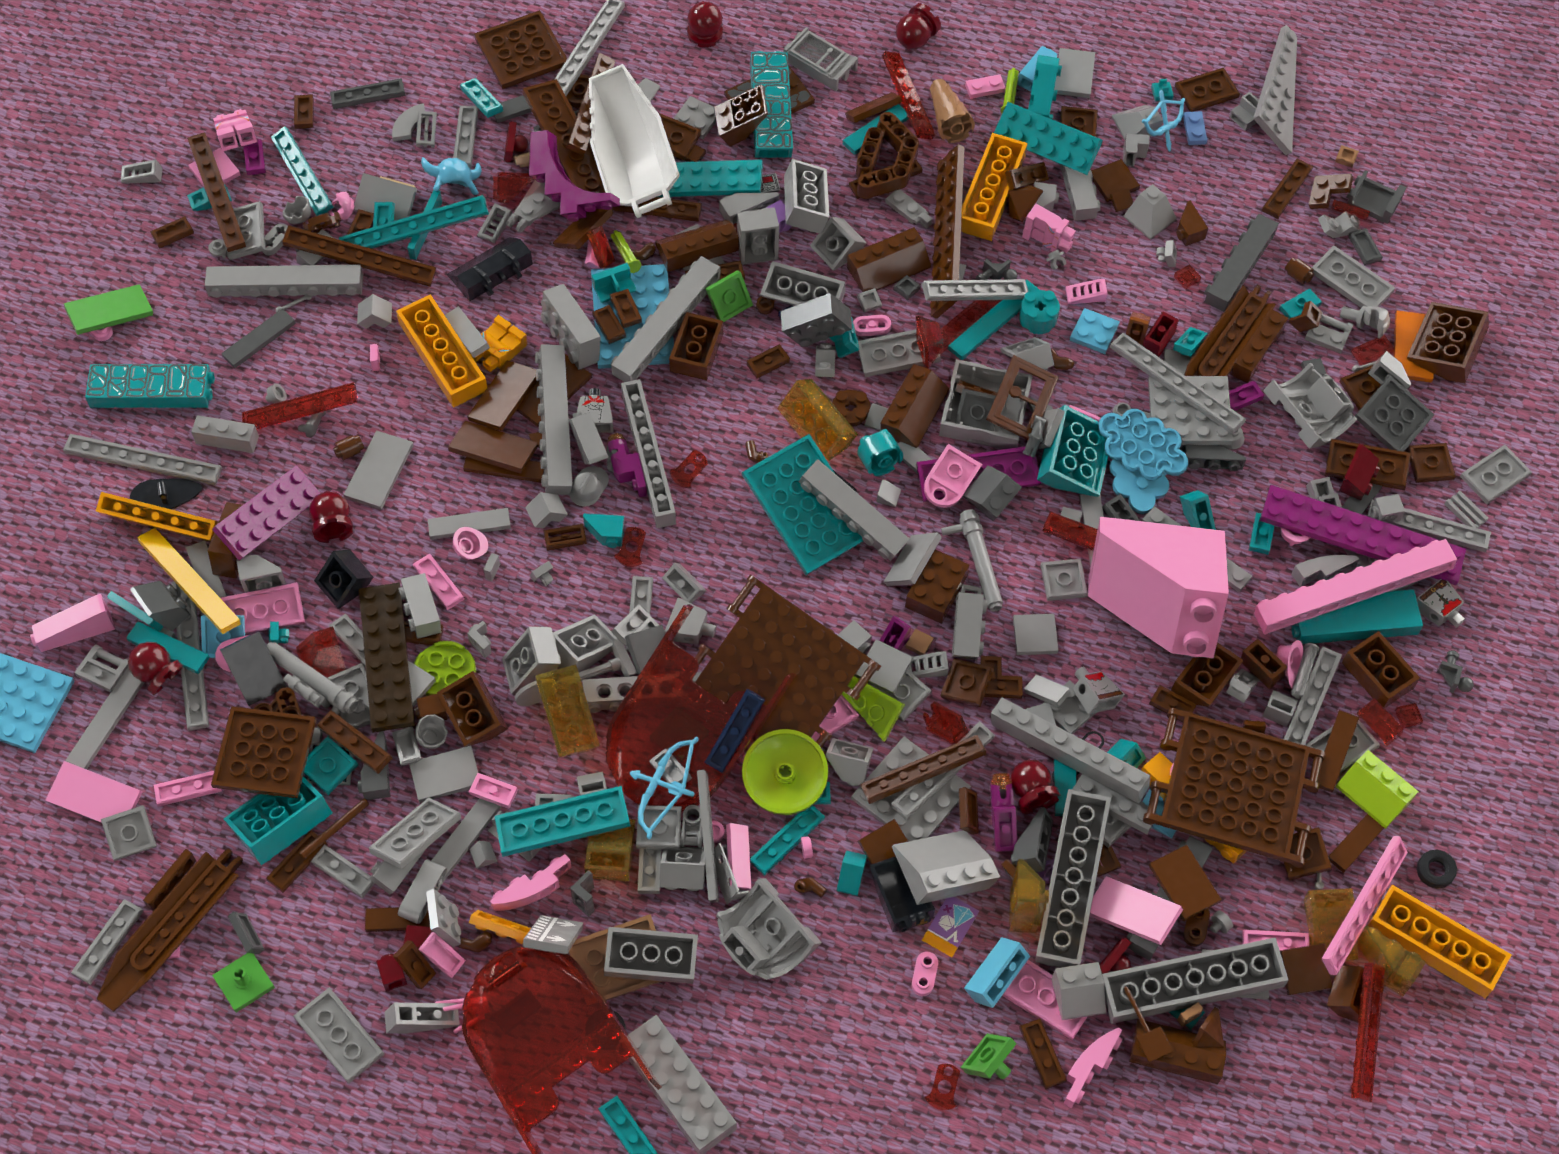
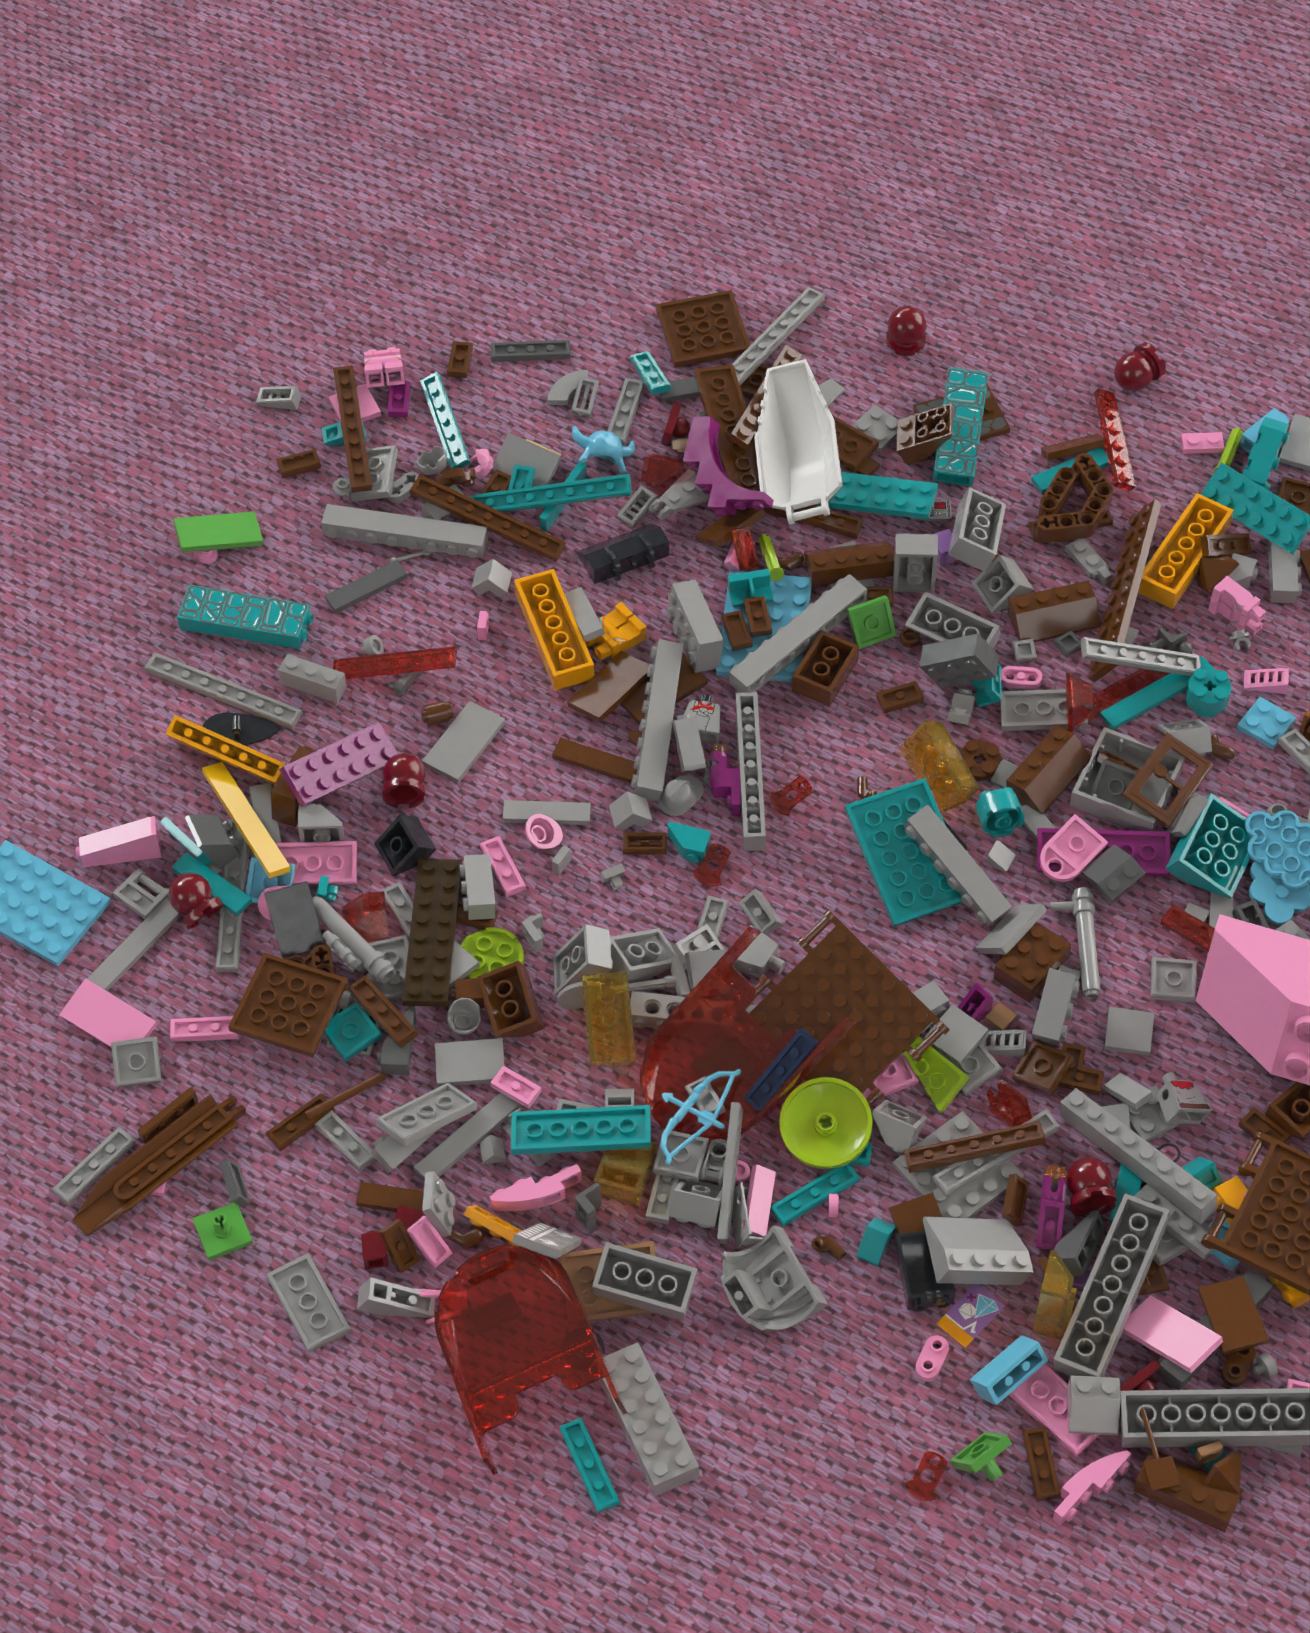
camera: 15 degrees right, 5 degrees down
teal slope [223,777,333,866] -> none
light grey tile [392,727,422,766] -> none
light grey beam [398,860,447,924] -> none
reddish brown tile [448,421,538,474] -> none
light grey slope [719,192,779,226] -> none
light grey door [783,27,858,91] -> none
medium nougat cone [930,79,975,143] -> none
dark grey piece [1023,415,1046,457] -> none

